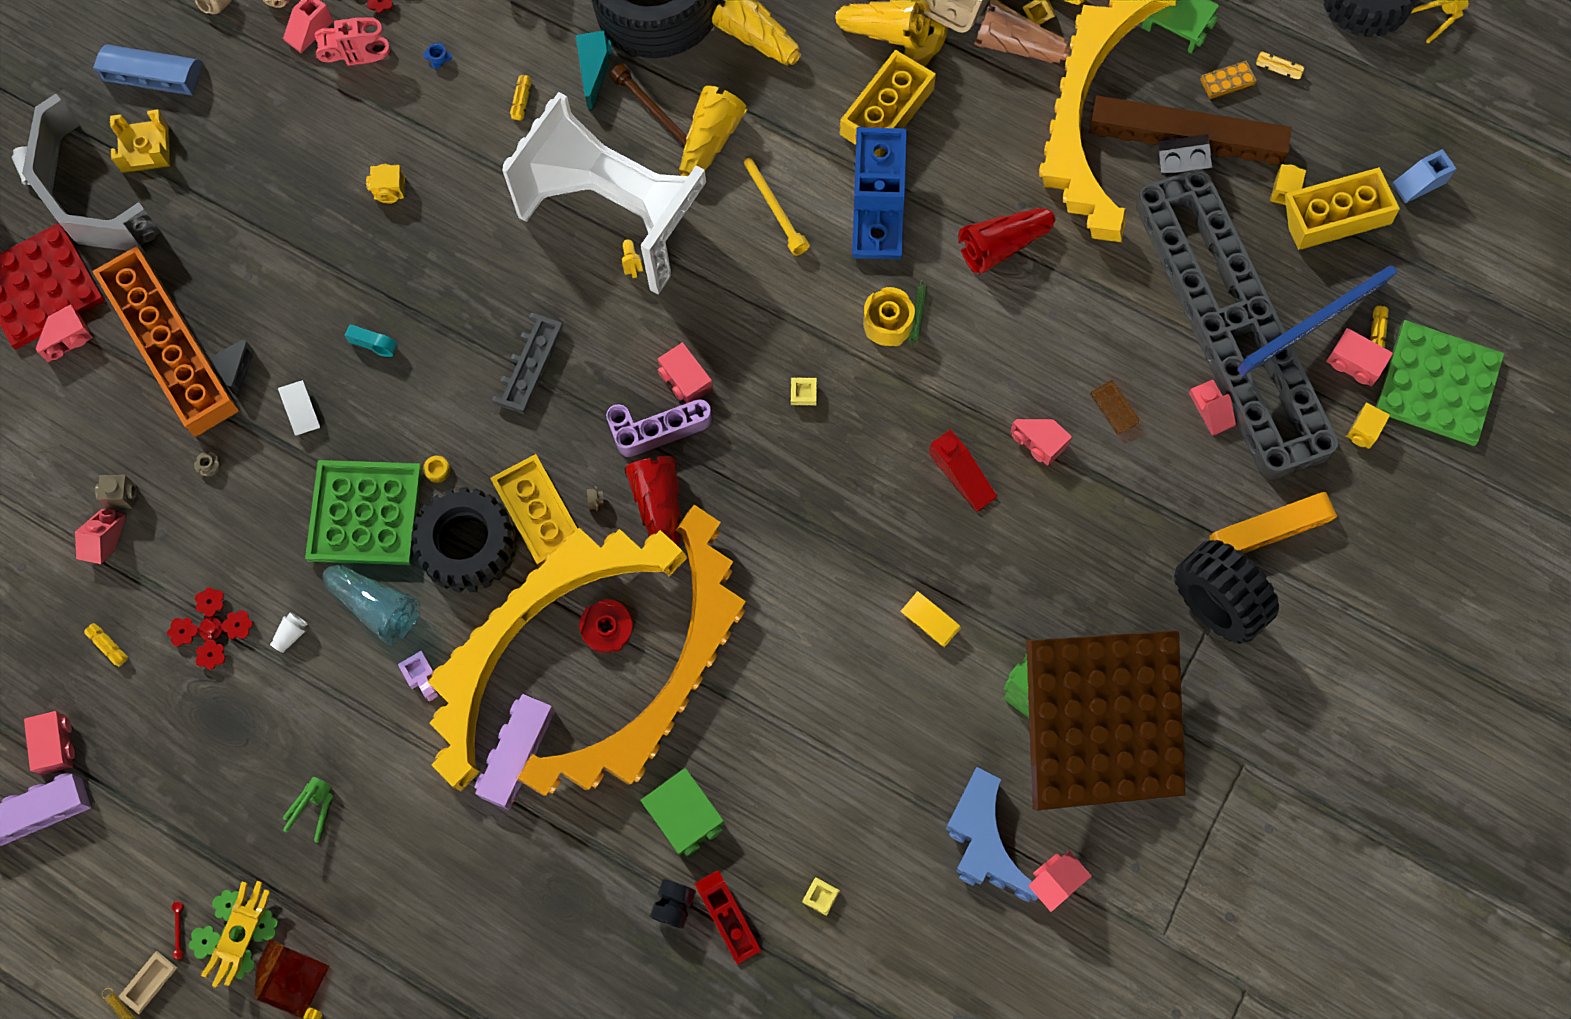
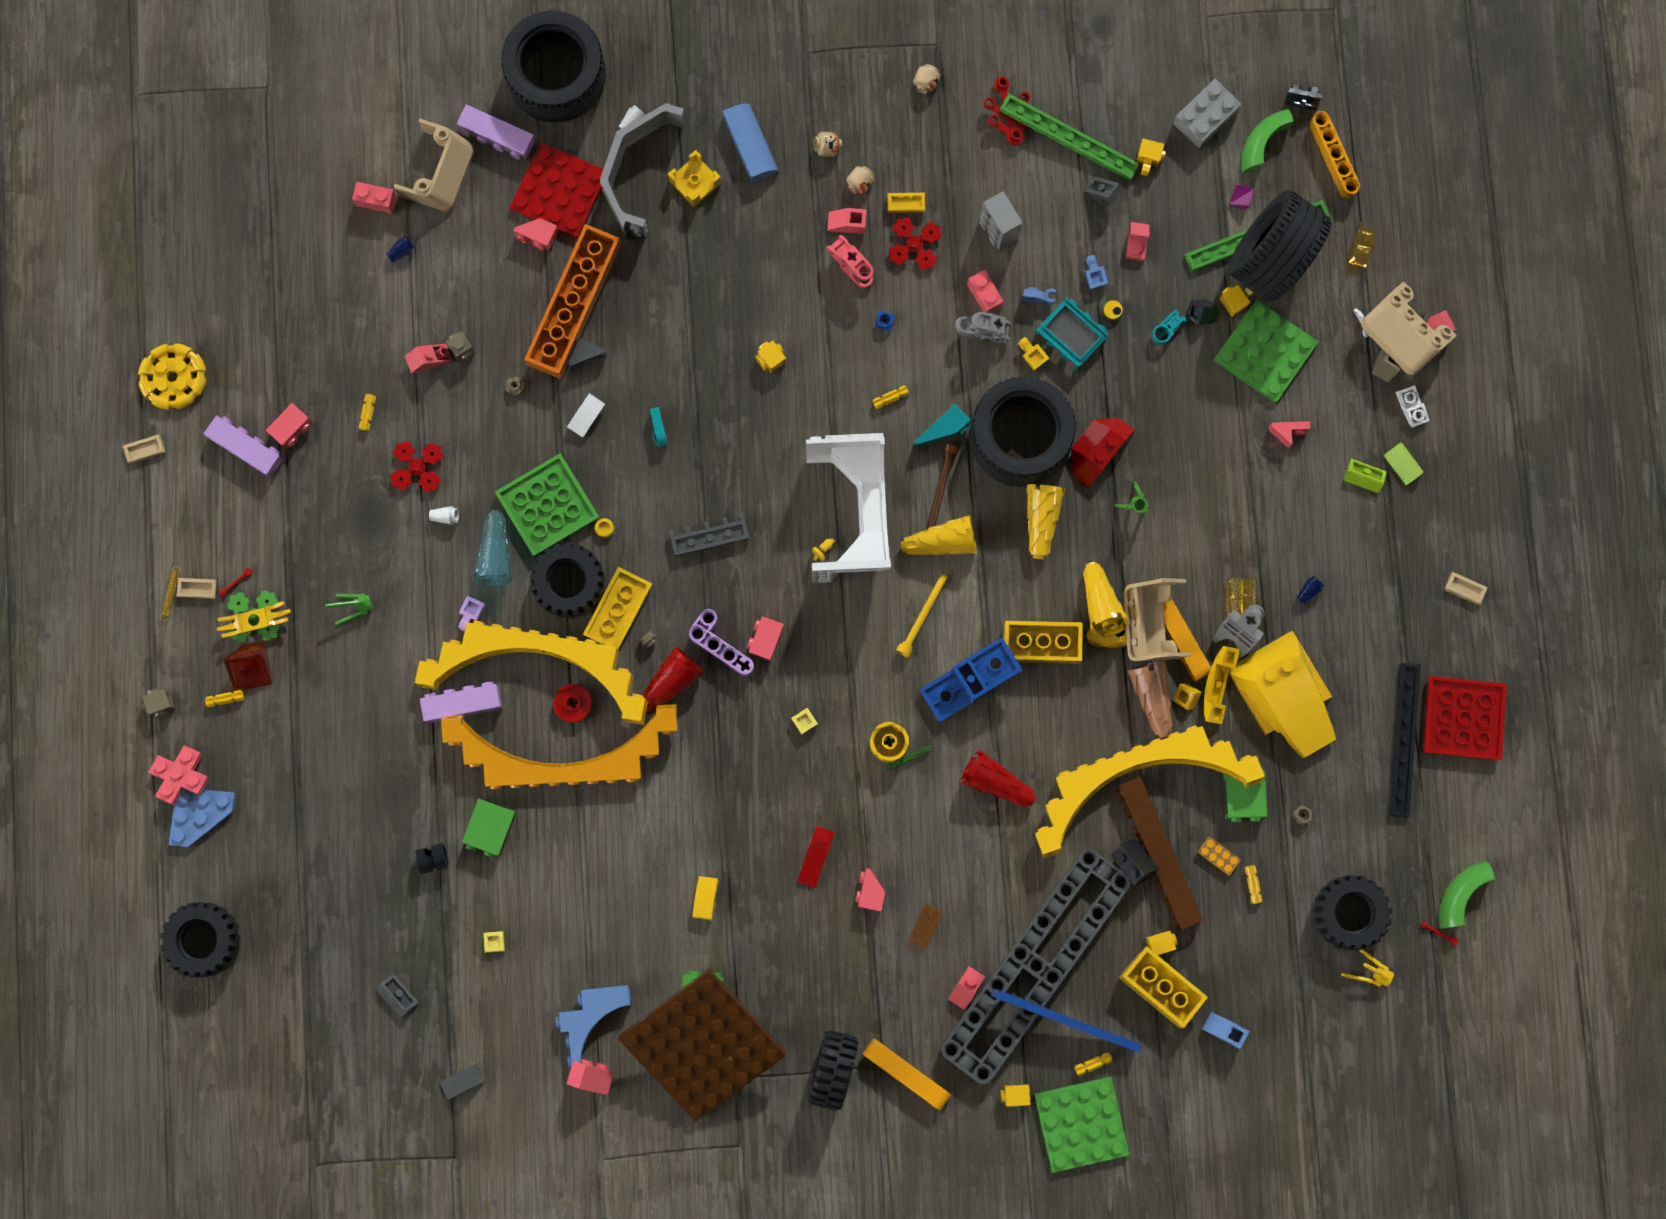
camera: 50 degrees right, 10 degrees up
red slope [694,870,761,964] -> none
coral brick [1326,328,1393,387] -> none

